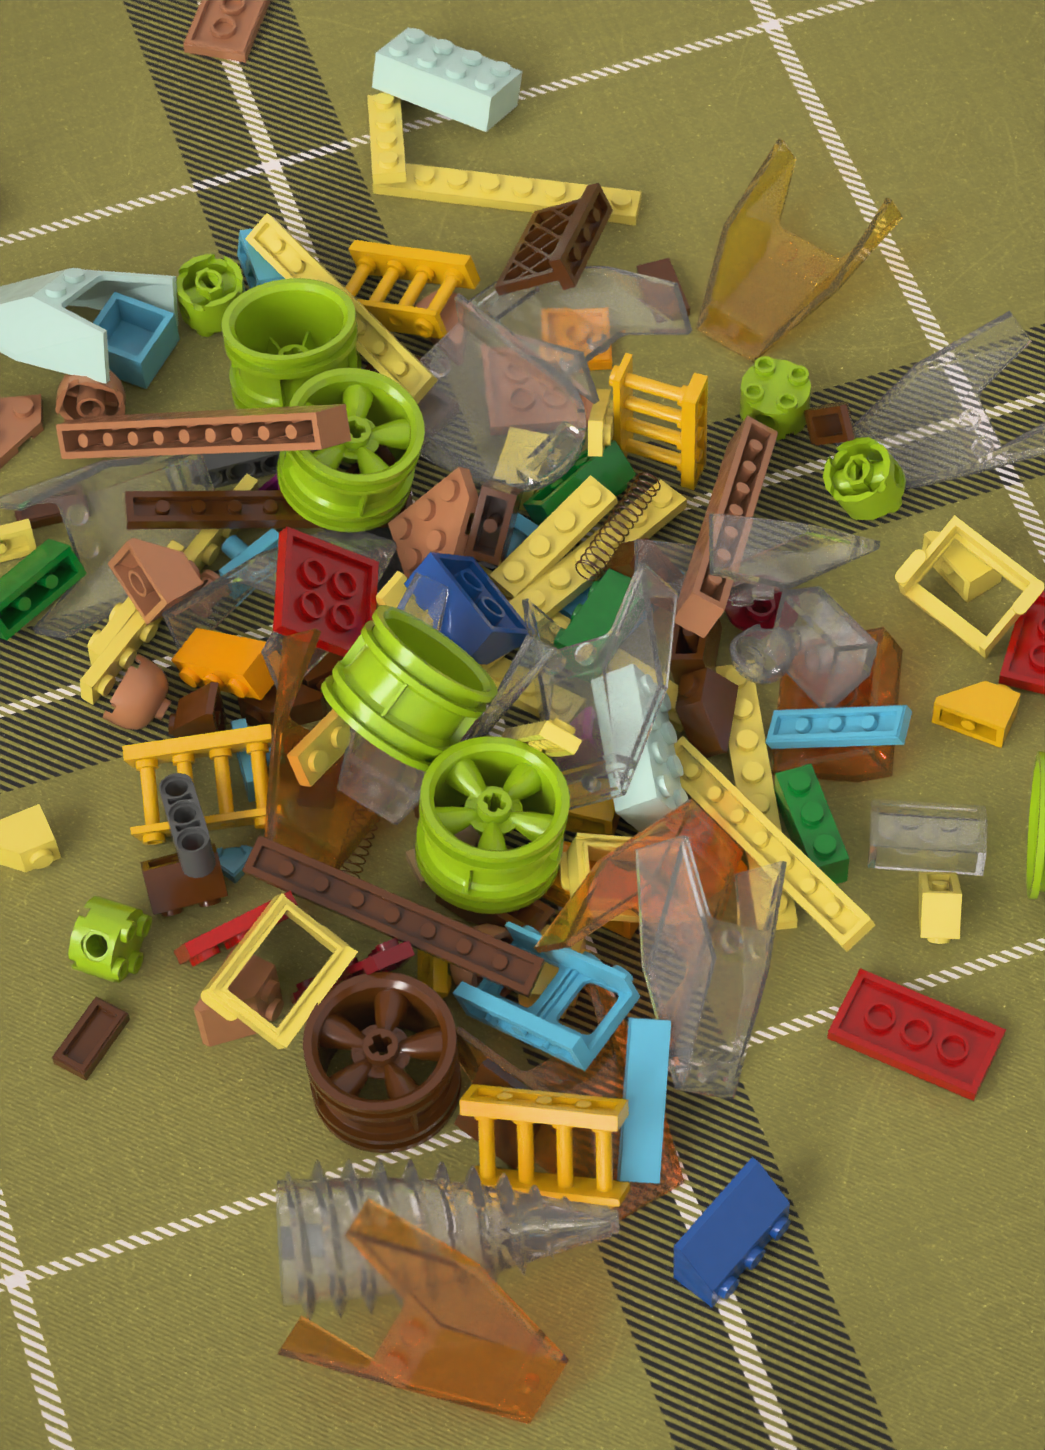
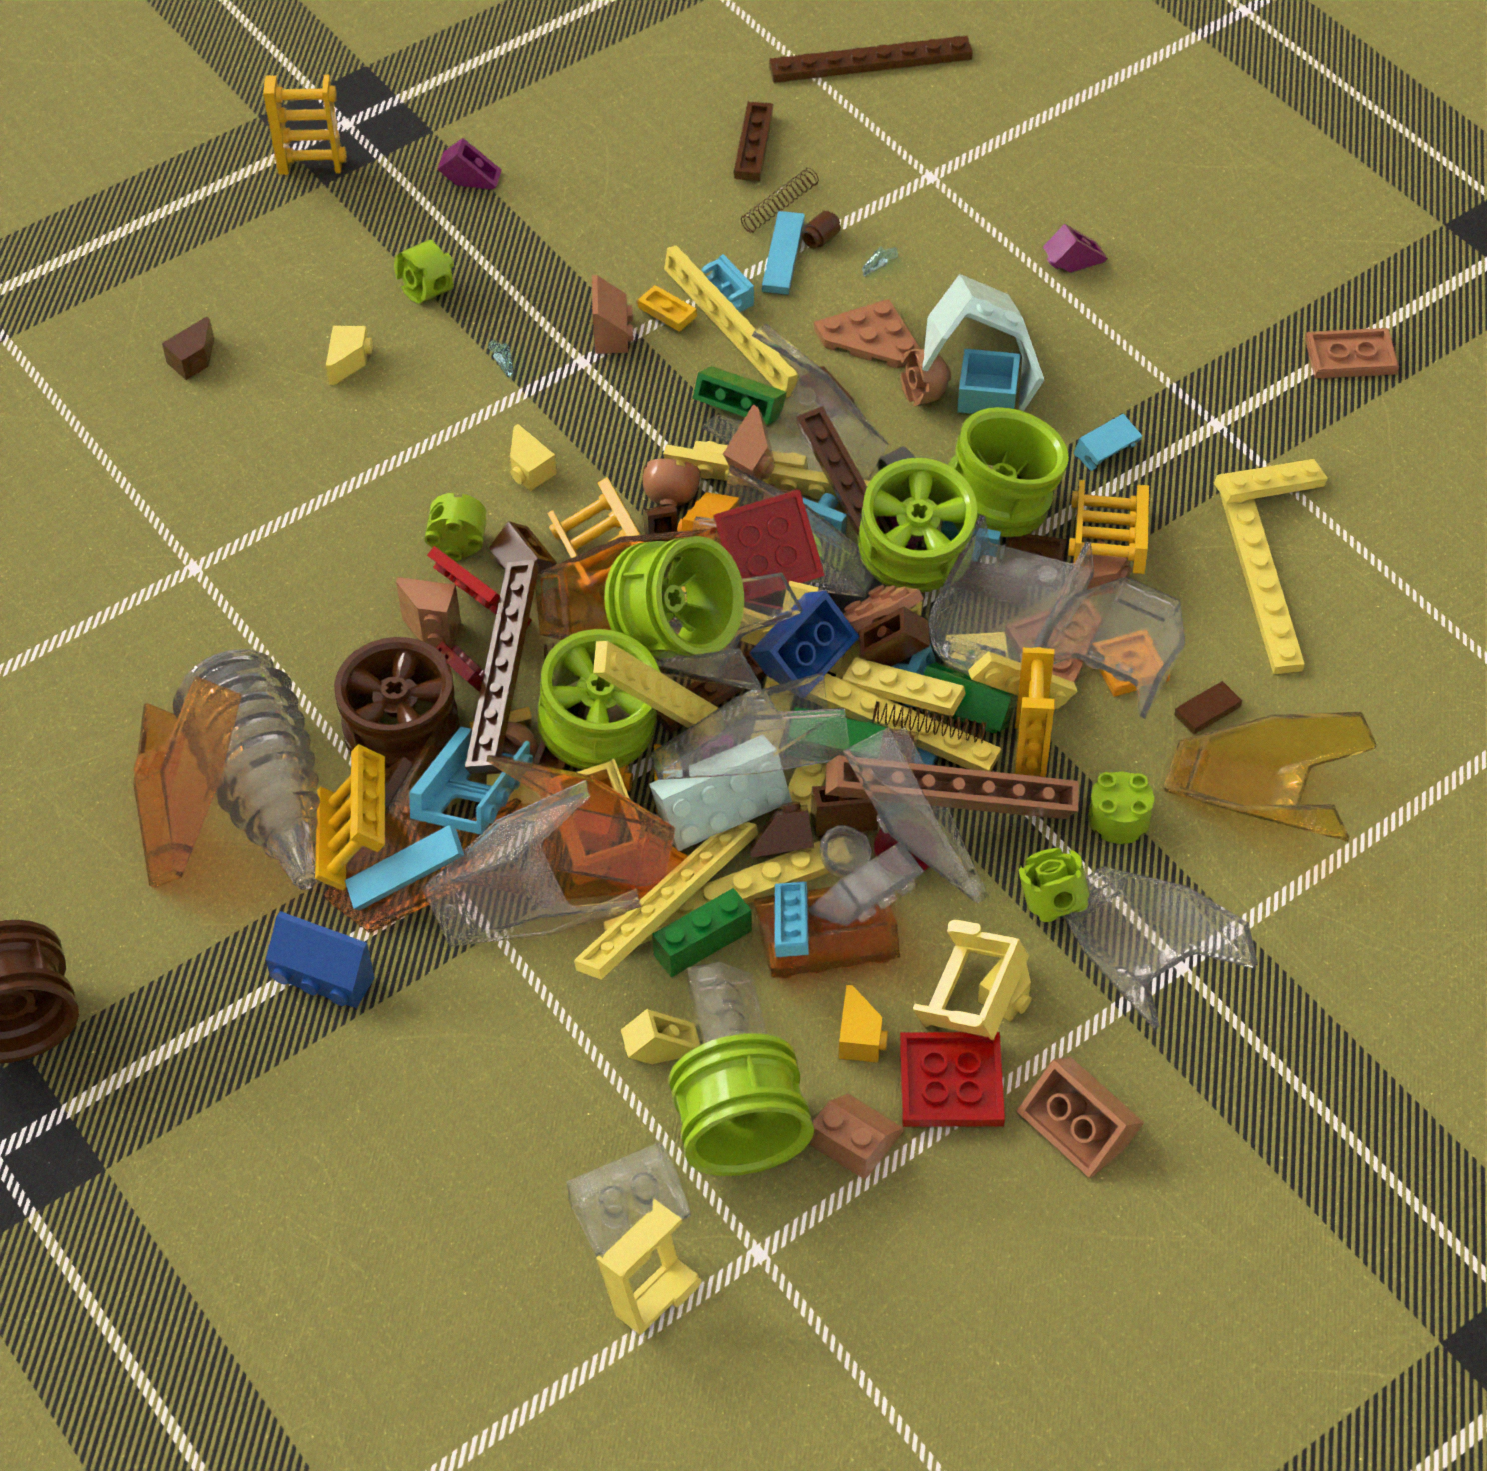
camera: 70 degrees right, 5 degrees down
reddish brown tile [52,996,130,1081] -> none
nougat brick [56,404,351,459] -> none
dark grey beam [159,773,216,878] -> none
lime brick [176,254,245,337] -> none
light yellow piece [200,893,358,1049] -> none
light yellow plate [245,213,438,404] -> none
light aqua brick [372,27,522,132] -> none
reddish brown fence [495,182,613,296] -> none
reddish brown slope [804,402,856,446] -> none
red plate [827,968,1006,1101] -> none

